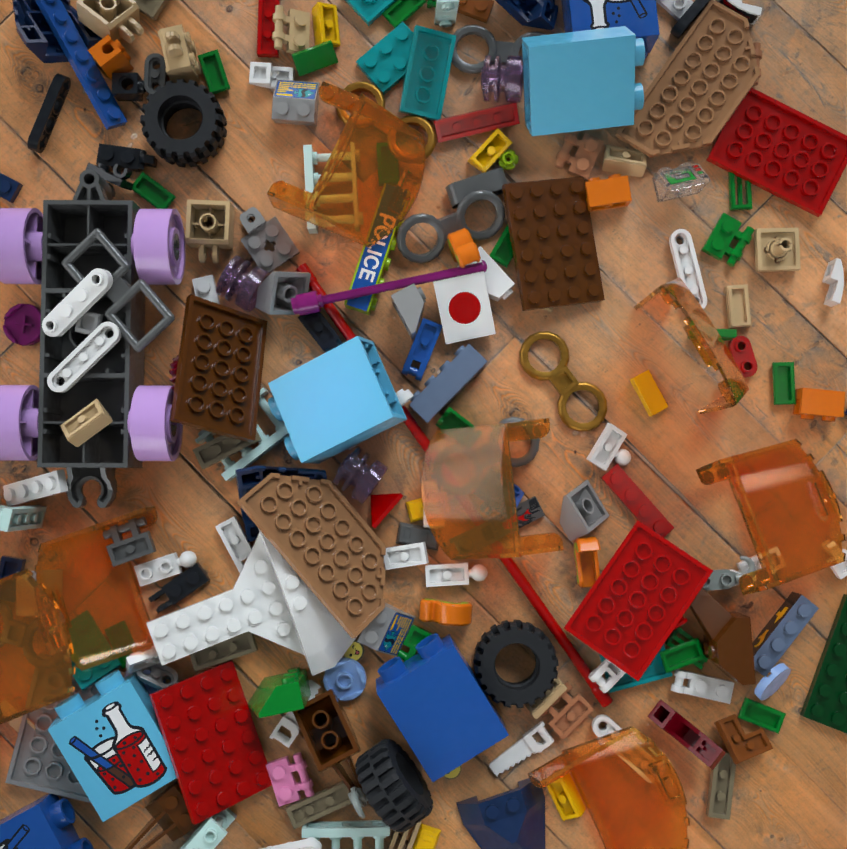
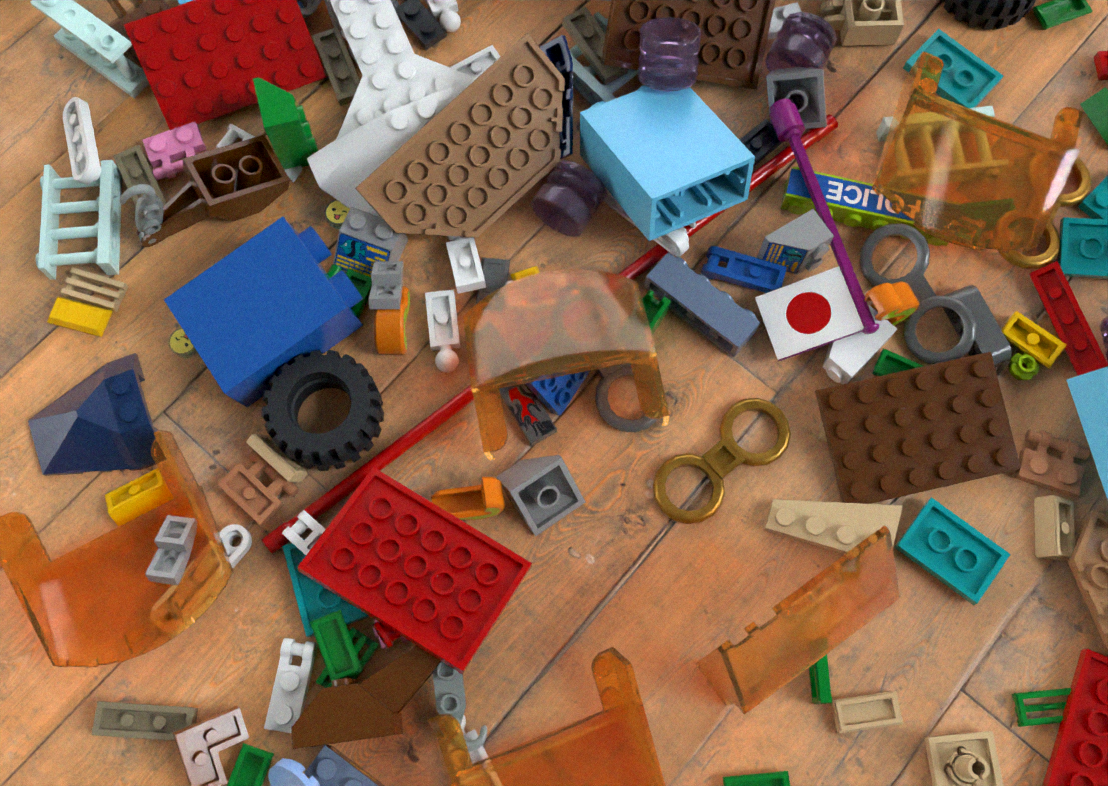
camera: 90 degrees right, 15 degrees down
light grey plate [240,207,300,276] -> none
white slope [249,62,295,89] -> none
light grey slope [272,79,320,126] -> none
light blue tile [323,657,367,701] -> none
black tyre [355,739,433,832] -> none
red slope [371,493,404,528] -> none
white piece [489,721,555,776] -> none
orange brick [585,174,632,212] -> none
white plate [586,423,631,471] -> none
red plate [600,464,674,537] -> none
yellow slope [629,369,668,417] -> none
dark red arch [648,699,727,770] -> none
clear slope [652,162,710,202] -> none
white plate [669,229,707,312] -> none
green plate [701,213,754,267] -> none
red plate [728,336,757,378] -> none
none -> light grey slope [145,515,198,585]
none -> light grey slope [369,261,404,309]
none -> clear purple wheel [638,17,701,92]
none -> tan wing [765,499,903,567]
none -> teal plate [894,497,1011,605]
none -> teal plate [903,29,1004,109]

